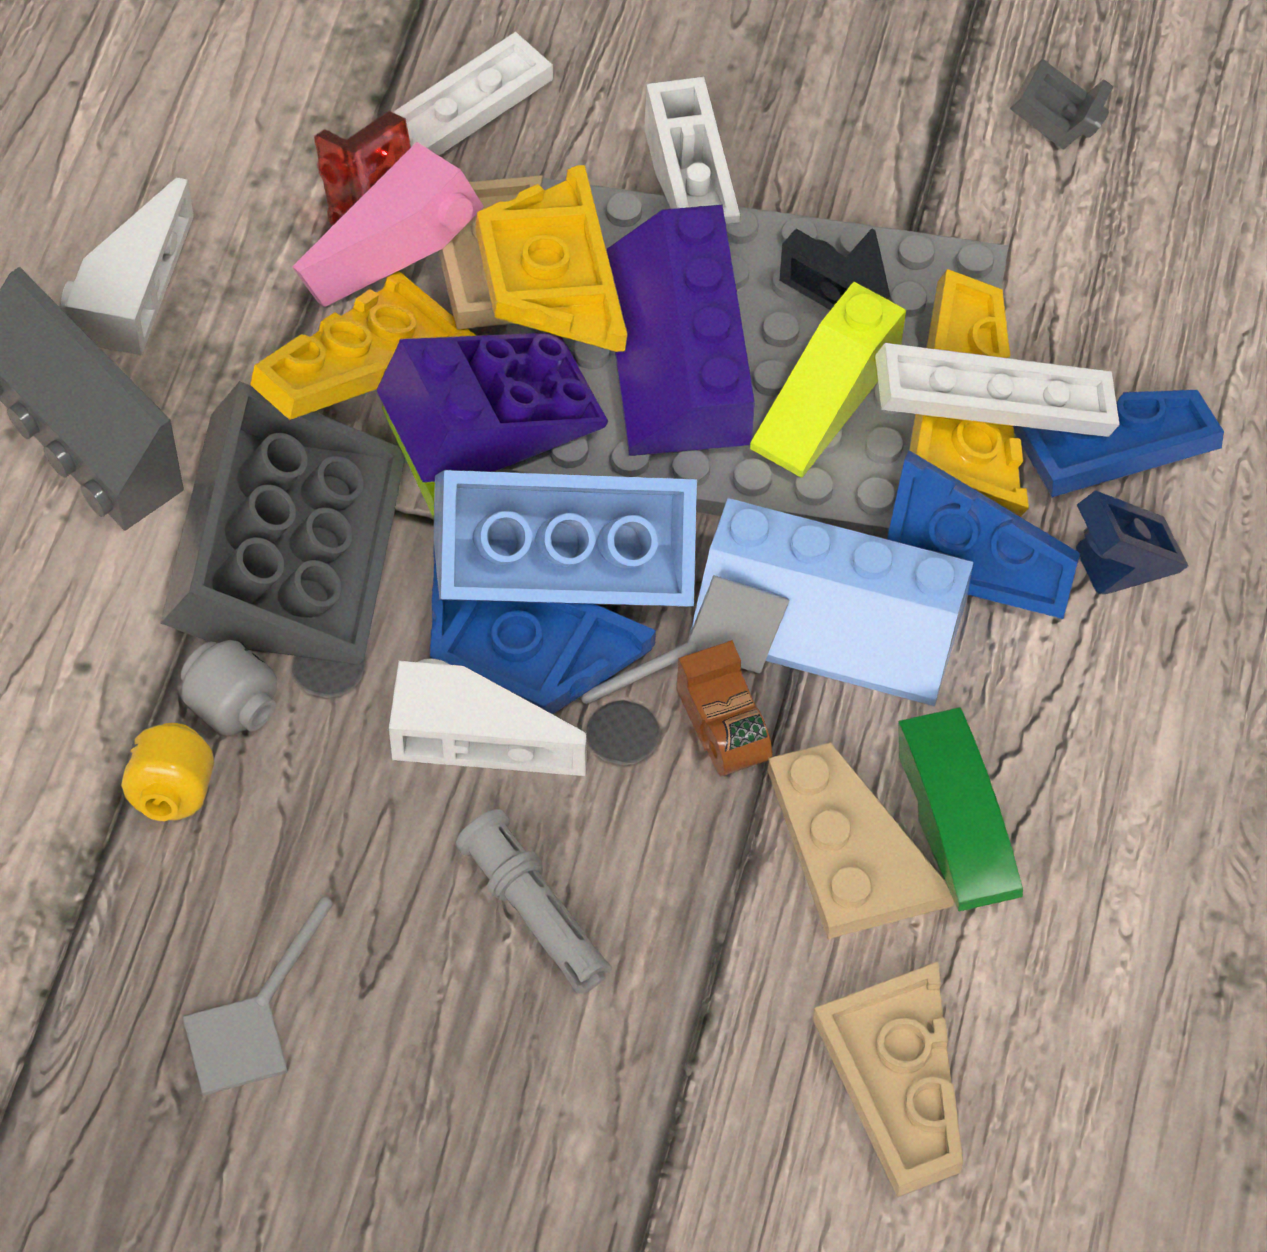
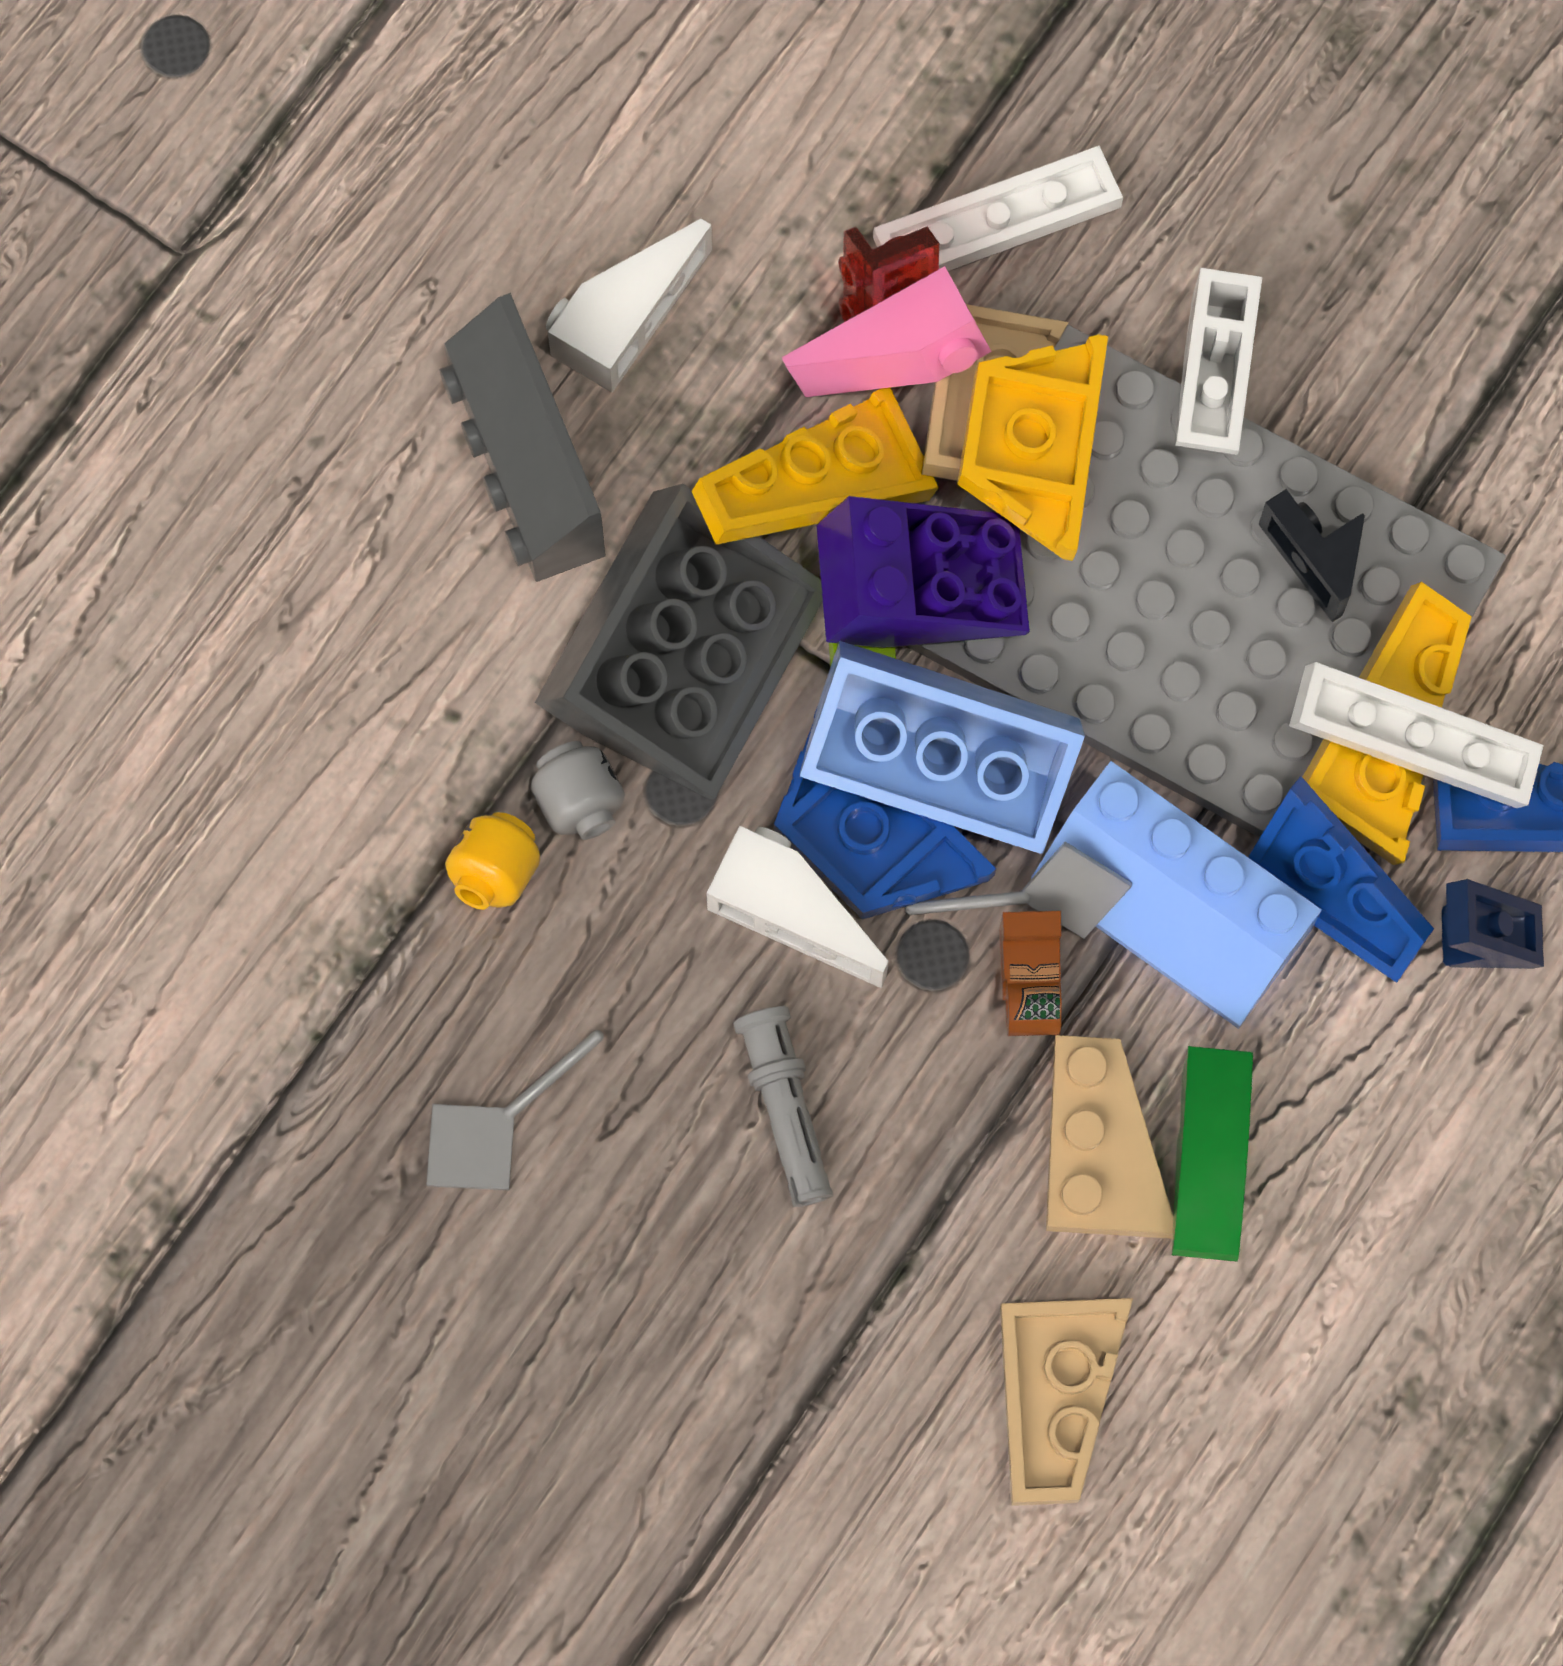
camera: 20 degrees right, 15 degrees up
dark purple slope [606,204,755,456] -> none
neon yellow slope [750,282,906,478] -> none

